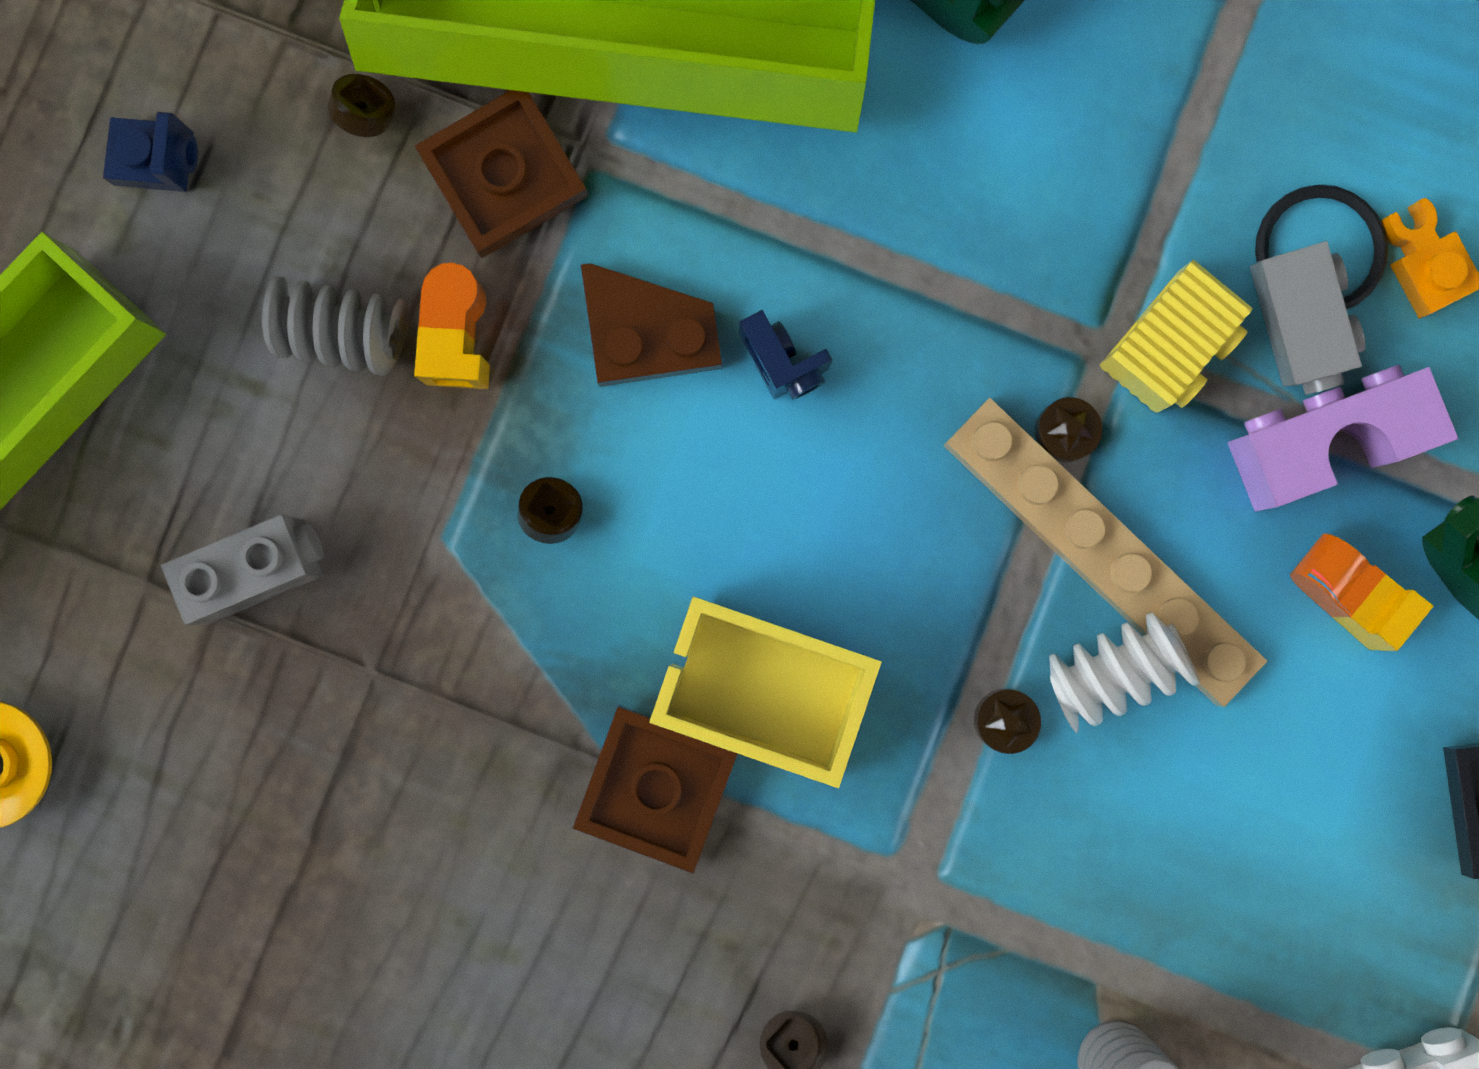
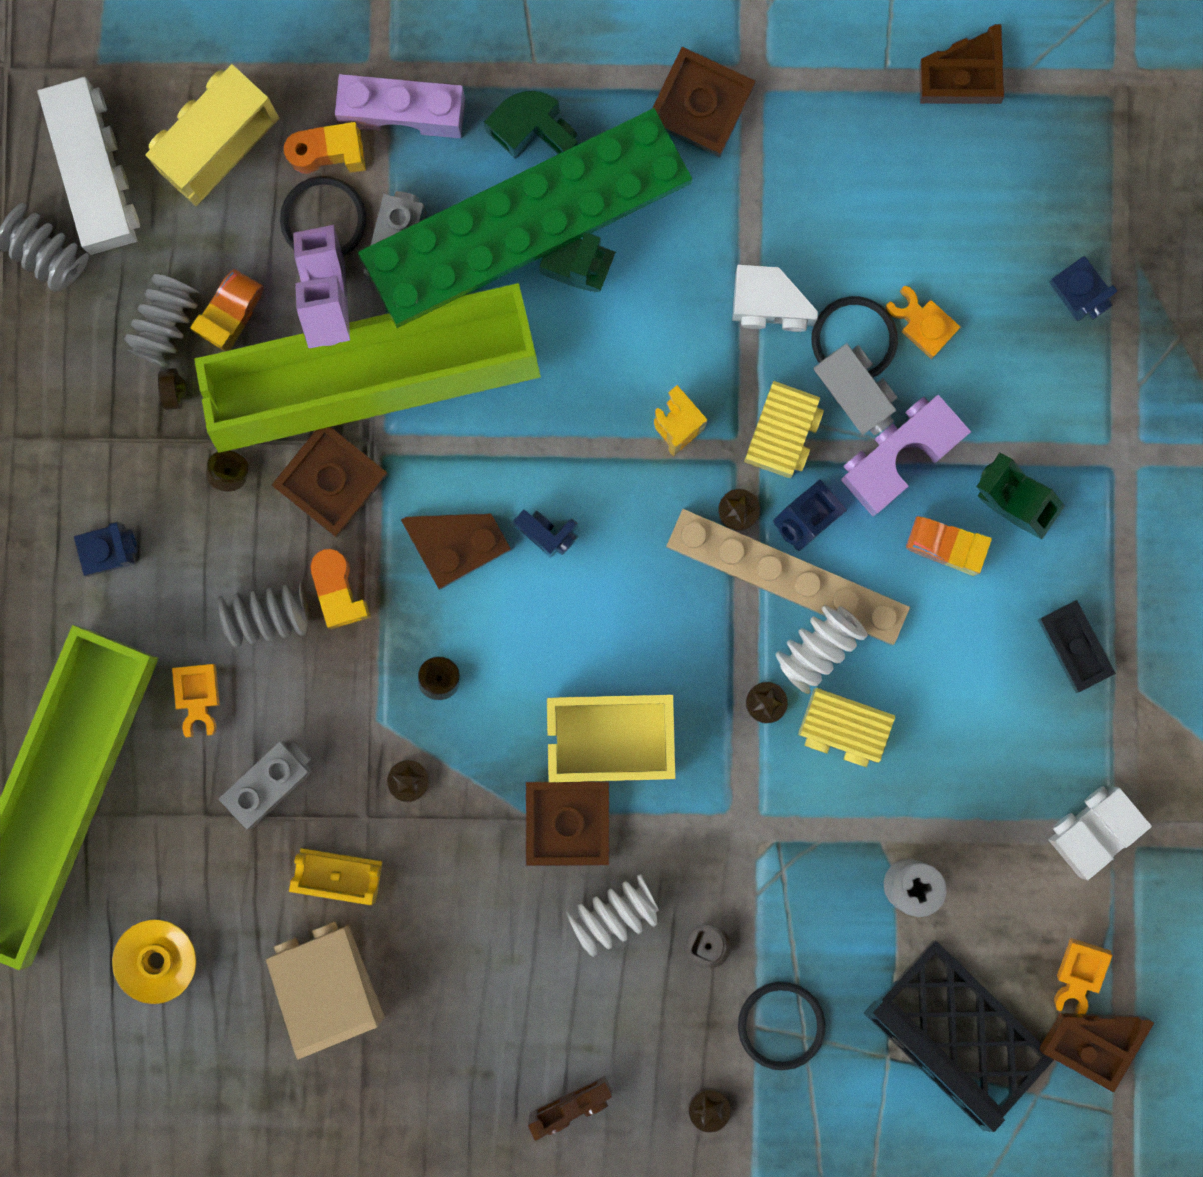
camera: 20 degrees left, 0 degrees up
none -> light orange plate [172,664,220,738]
none -> tan slope [266,922,385,1060]
none -> yellow hinge [289,848,383,905]
none -> dark brown tile [387,760,429,802]
none -> white piece [566,874,659,957]
none -> yellow hinge [654,385,708,457]
none -> white slope [732,265,818,332]
none -> dark blue bracket [773,479,847,551]
none -> light yellow brick [798,688,896,768]

